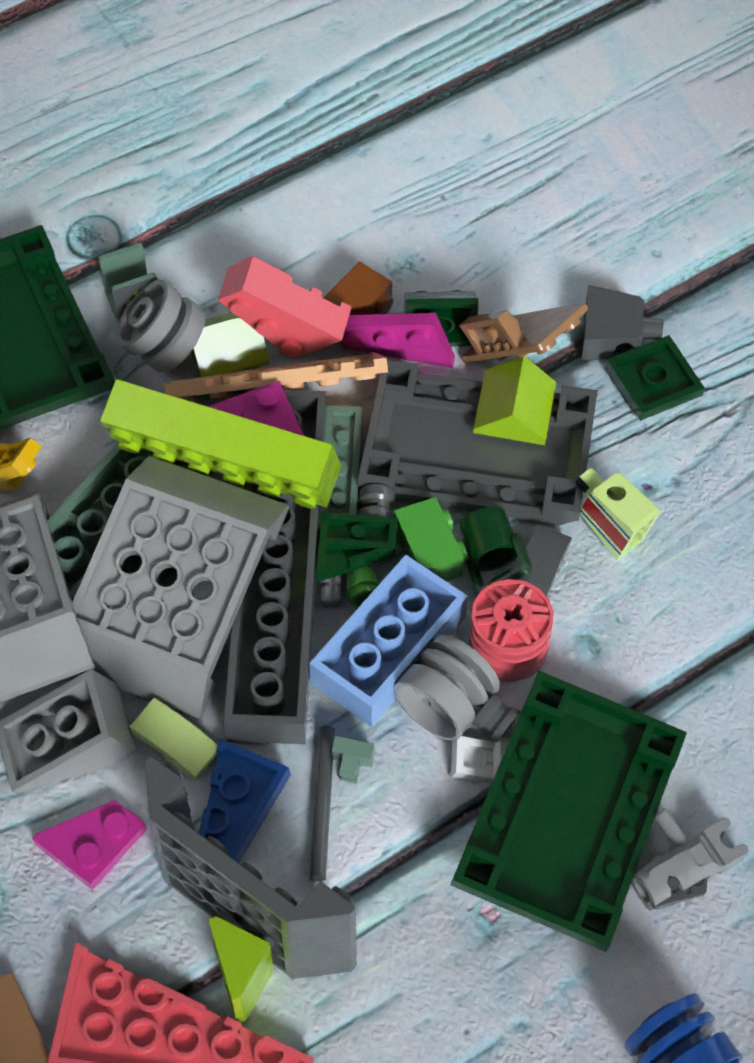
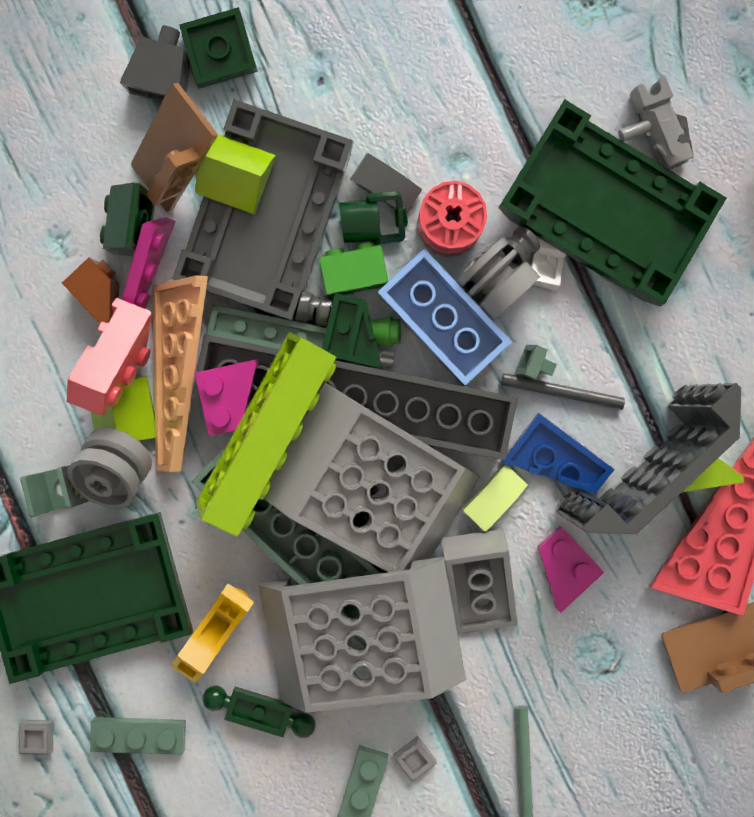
camera: 85 degrees left, 30 degrees up
yellowish green torso [575,468,661,560] -> none

